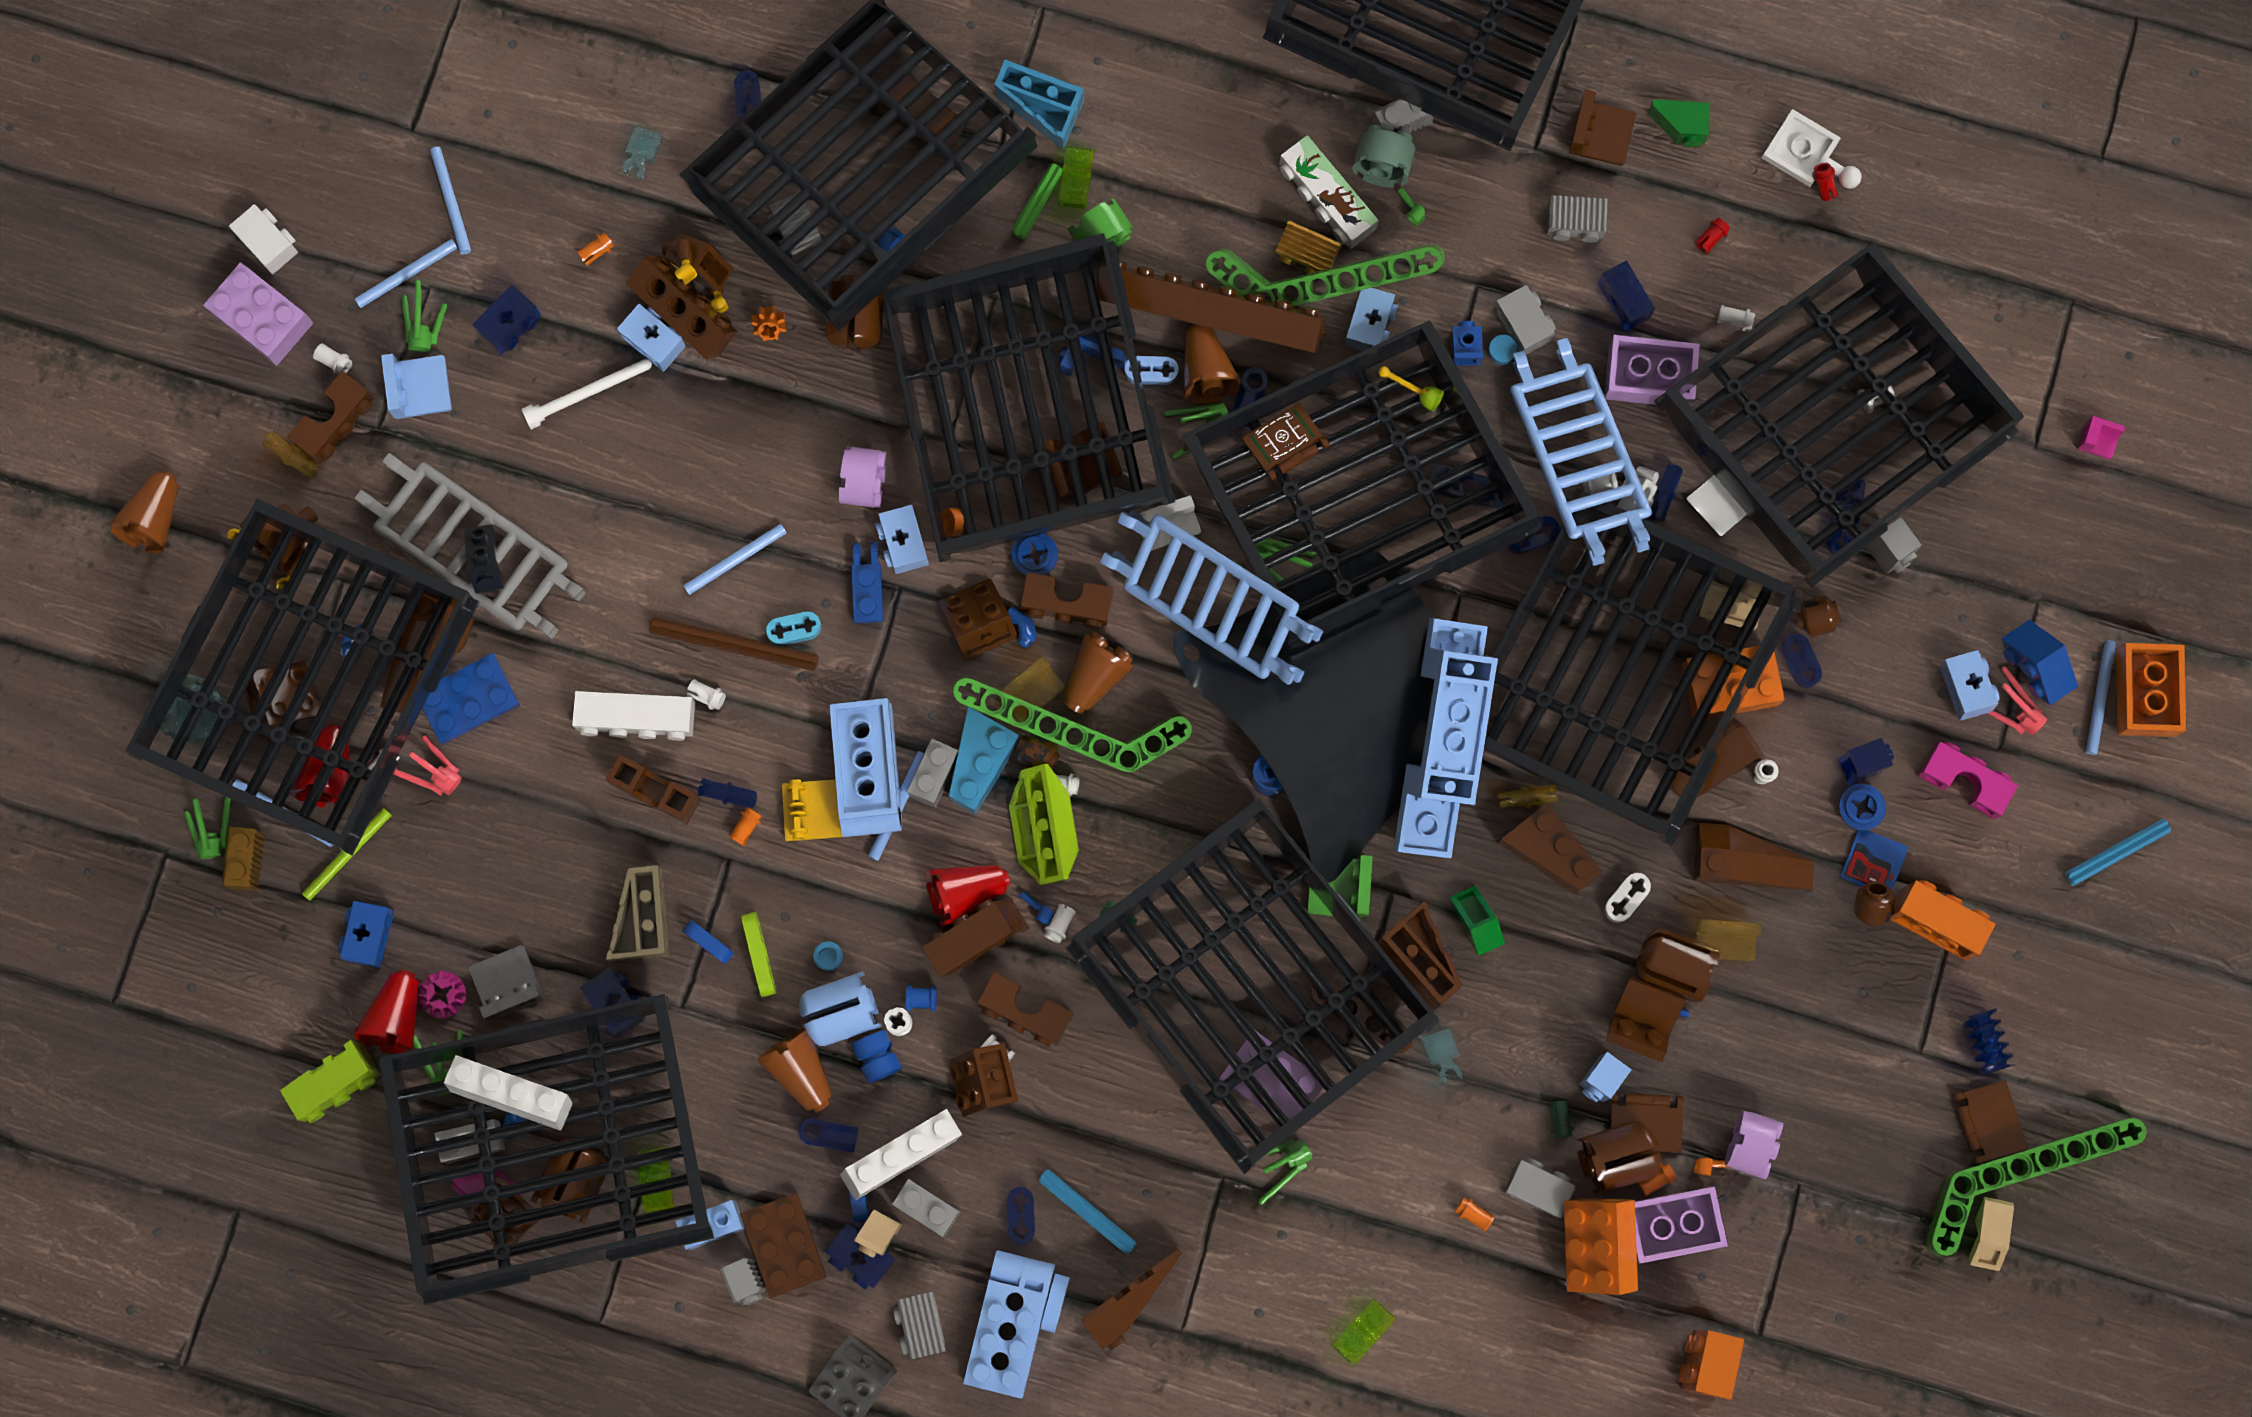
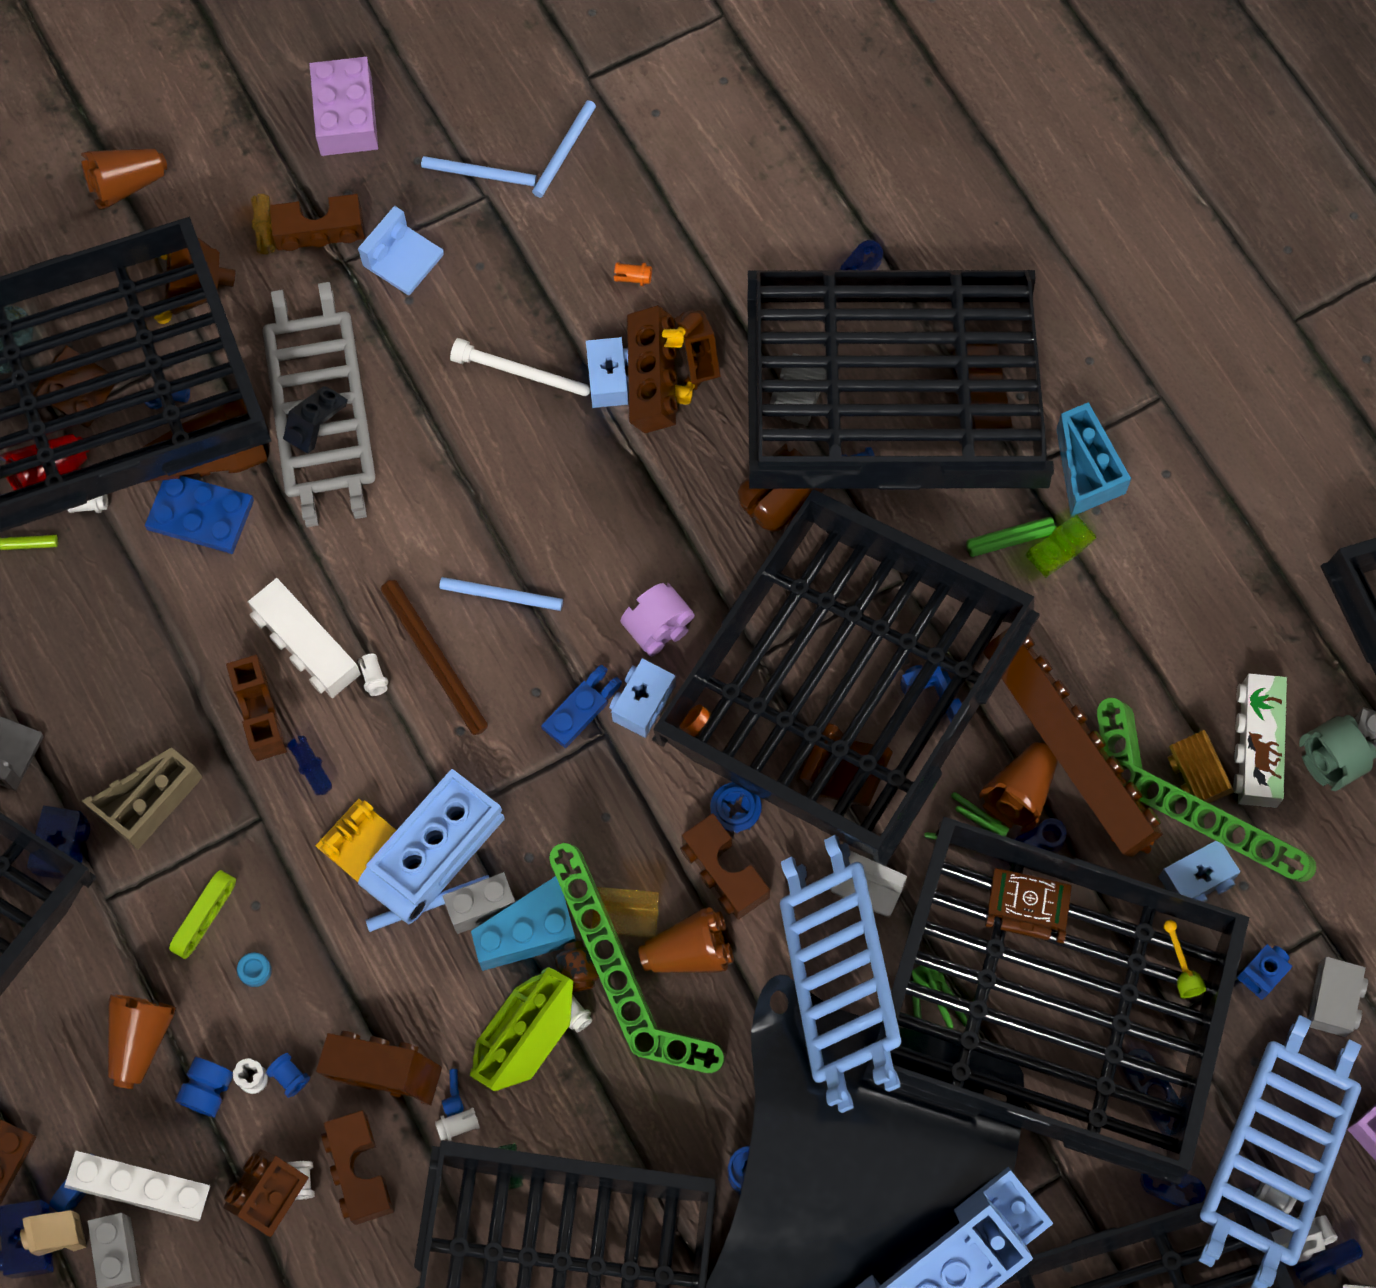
camera: 45 degrees right, 10 degrees down
white brick [229,204,298,275] -> none
white pin [313,343,352,375] -> none
coral plant [394,735,462,796] -> none
bright green plant [402,280,447,352] -> none
clear blue brick [472,285,541,355] -> none
clear light blue plate [623,126,663,180] -> none
blue beam [682,920,734,965] -> none
orange pin [729,807,762,846] -> none
orange gear [751,305,786,341] -> none
medium azure beam [766,612,822,646] -> none
light blue cylinder [799,971,882,1046] -> none
clear blue piece [799,1118,859,1153] -> none
red cone [925,865,1010,927] -> none
reddish brown bracket [939,579,1018,661] -> none
blue arm [1008,606,1037,648] -> none
bright green brick [1067,198,1134,247] -> none
light blue beam [1125,356,1179,385] -> none
bright green hand [1398,188,1425,226] -> none
dark azure tile [1488,335,1518,365] -> none

